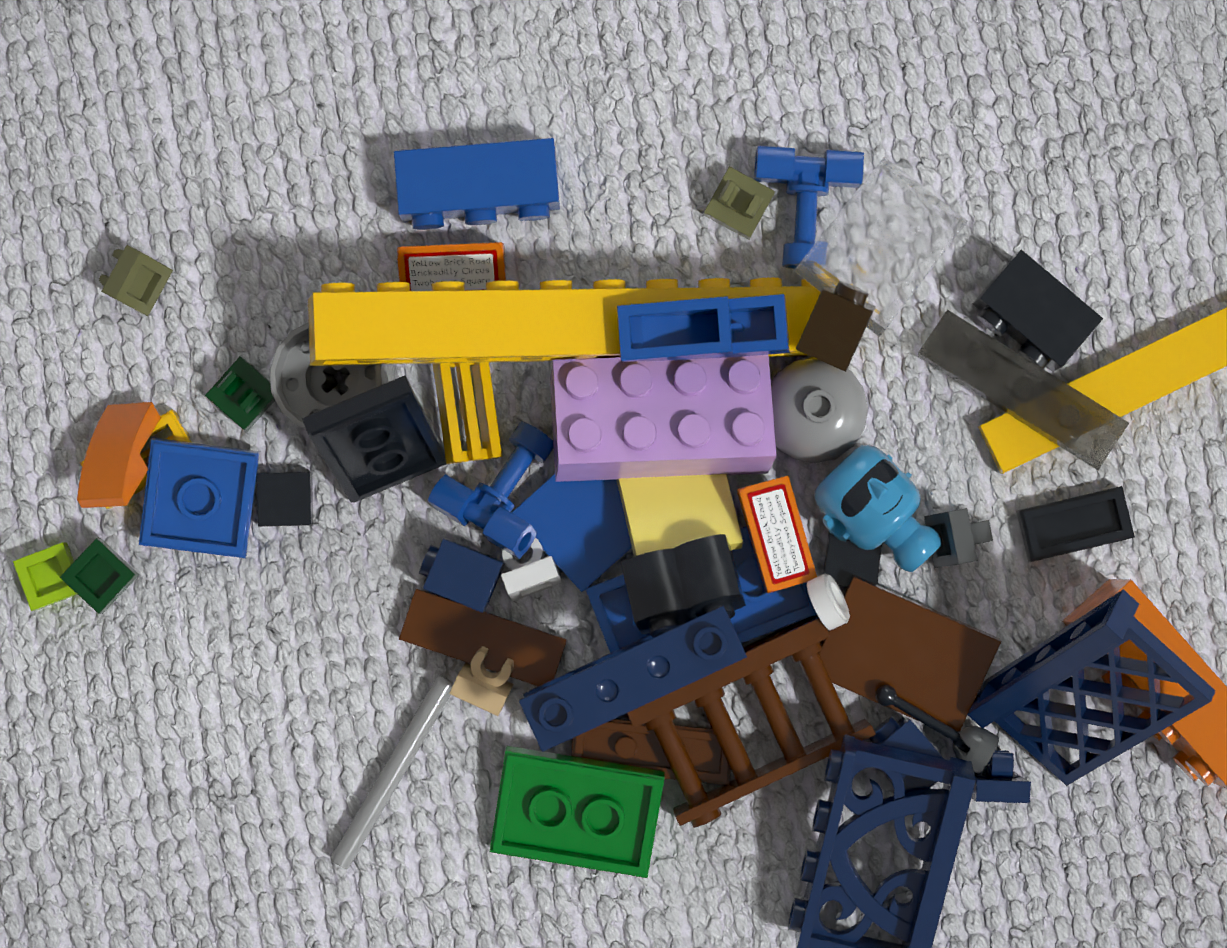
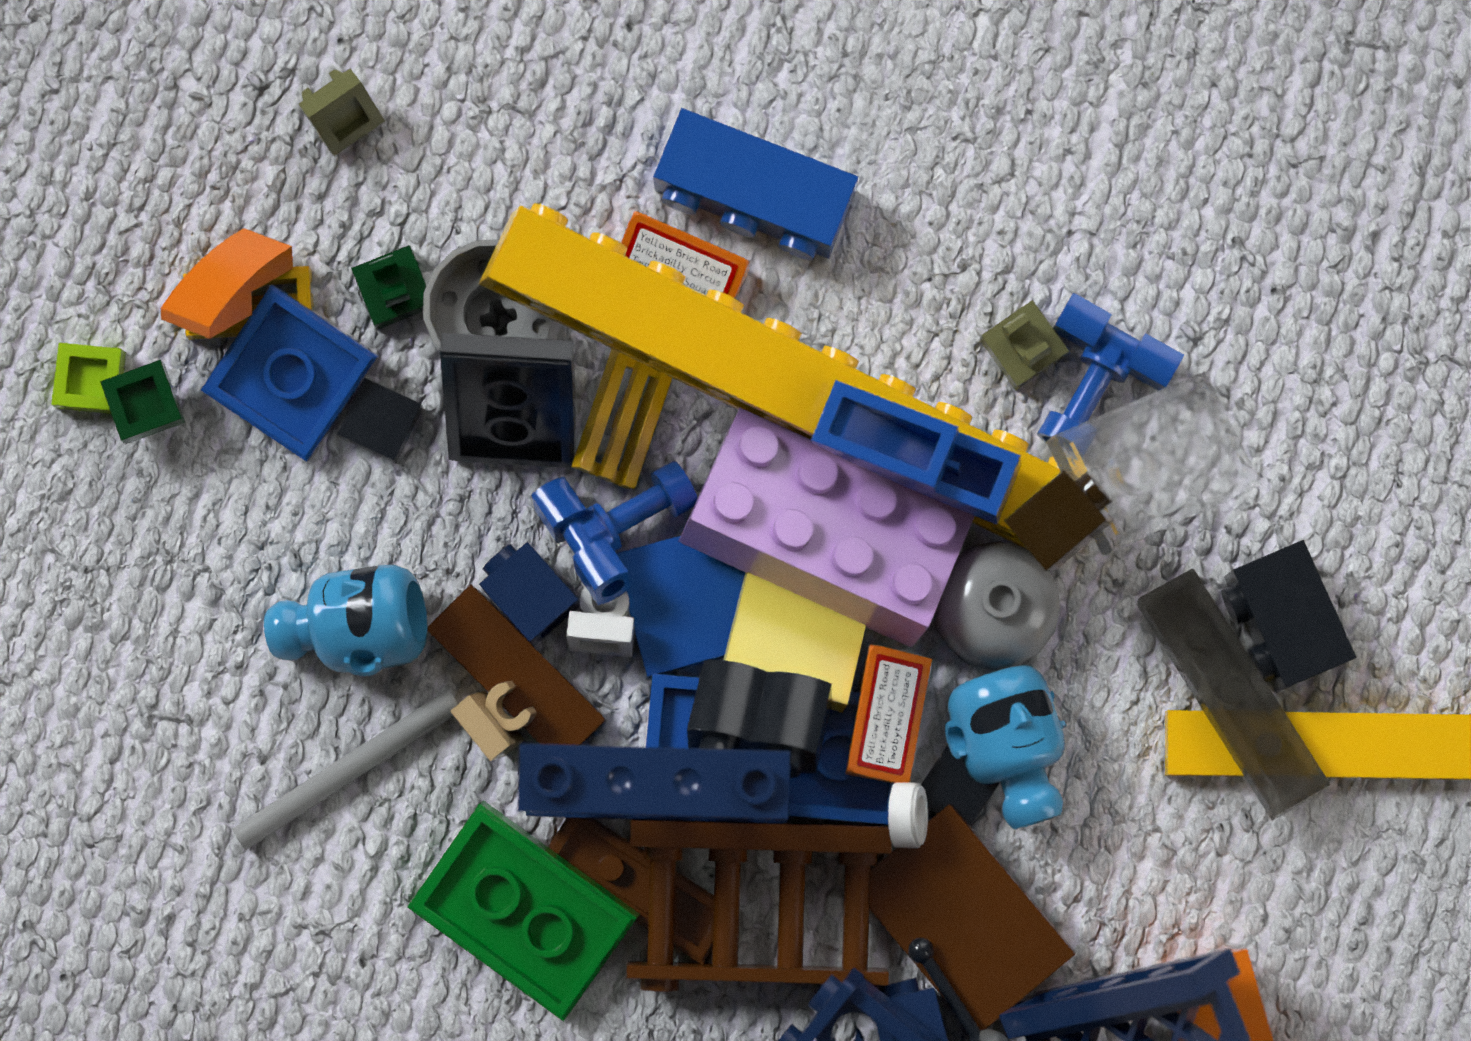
camera: 25 degrees right, 5 degrees down
dark grey tile [924,508,993,568] -> none
black tile [1016,486,1135,562] -> none
none -> dark azure piece [264,565,428,676]

